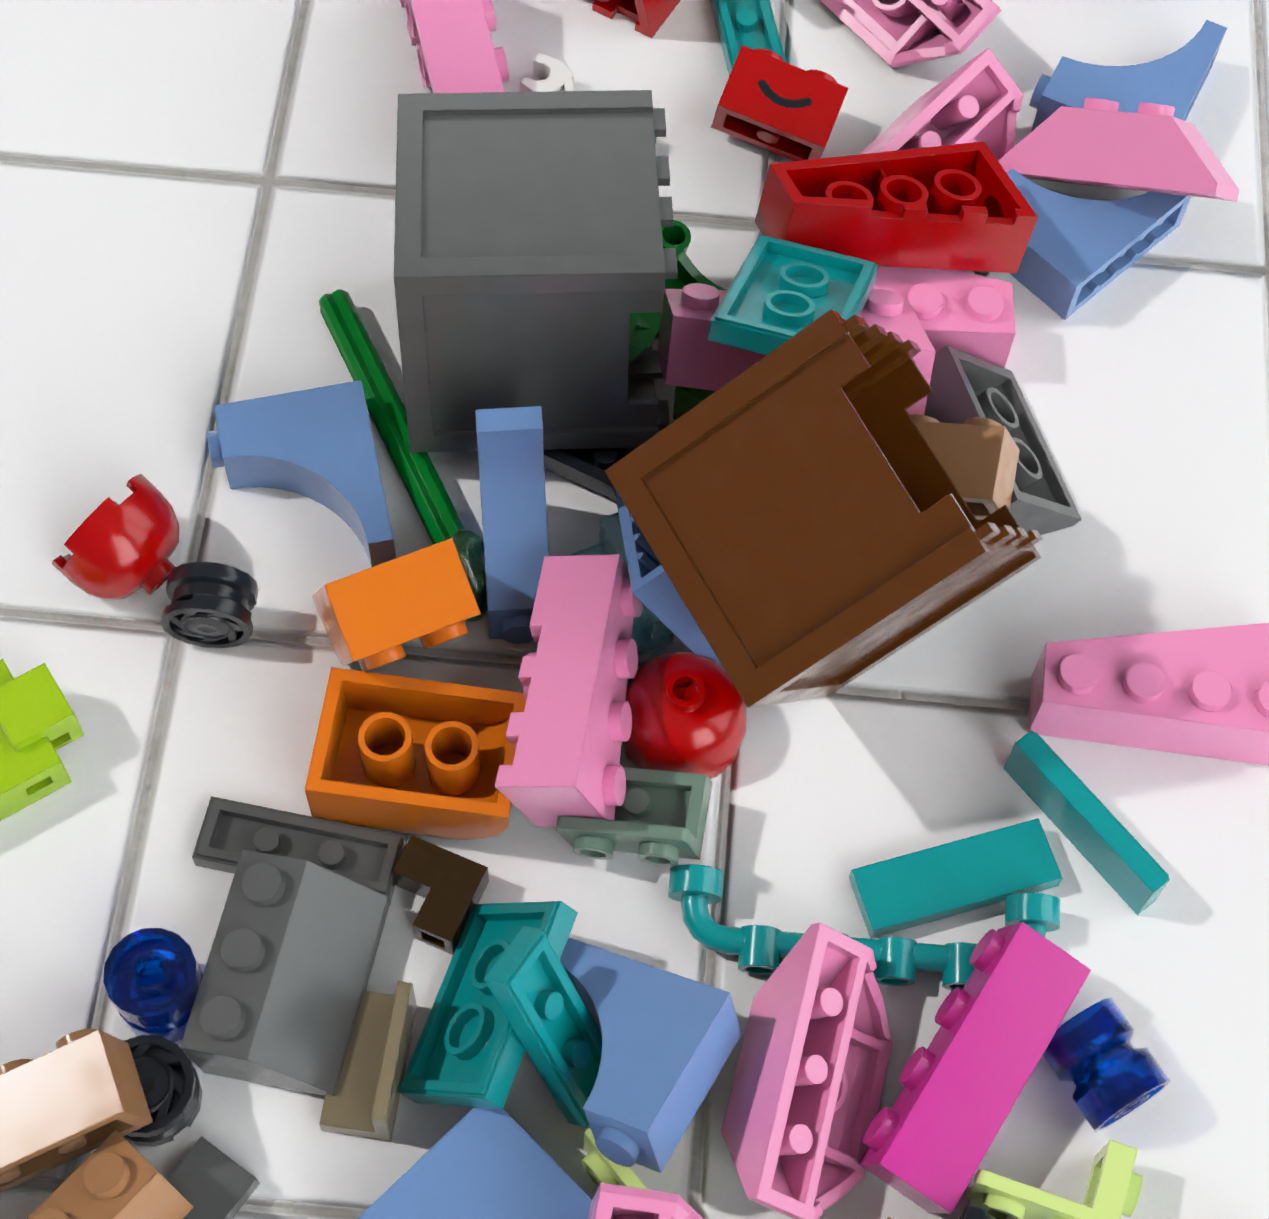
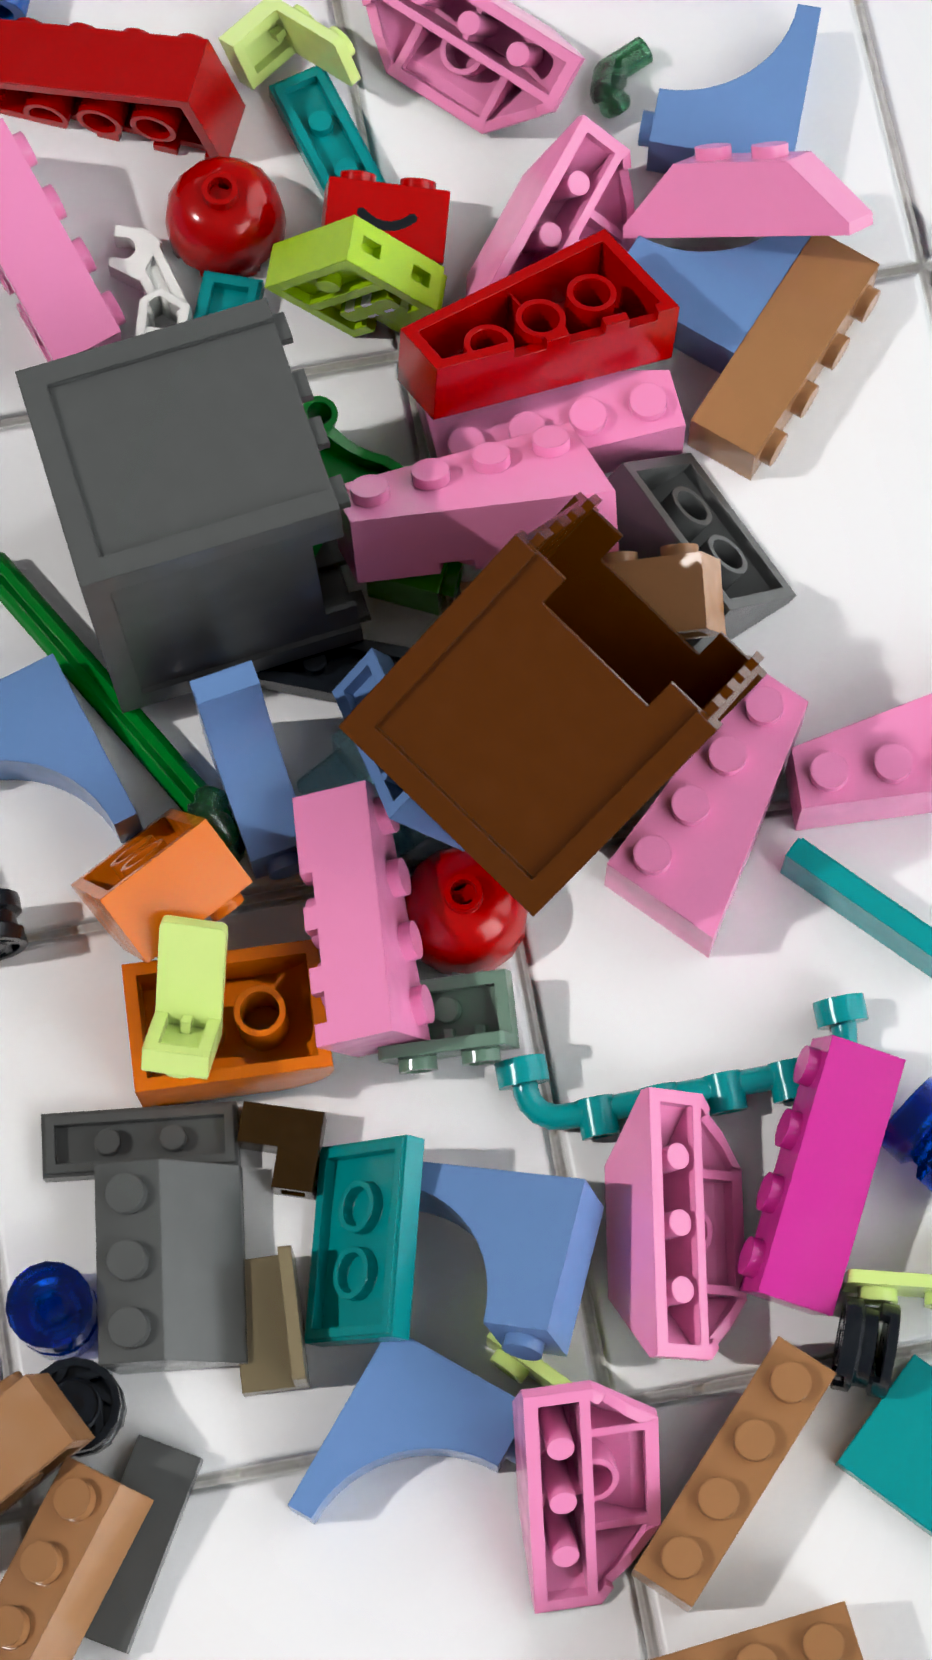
camera: 10 degrees left, 10 degrees up
teal tile [484,926,602,1128] -> none
teal tile [707,235,878,355] -> none
teal tile [849,818,1063,939] -> none
none -> yellowish green bracket [141,915,228,1080]
none -> red cylinder [165,156,286,277]
none -> lime piece [265,215,447,338]
none -> clear green arm [589,37,653,118]
none -> bright pink wedge [604,674,808,958]
none -> medium nougat brick [687,236,881,480]

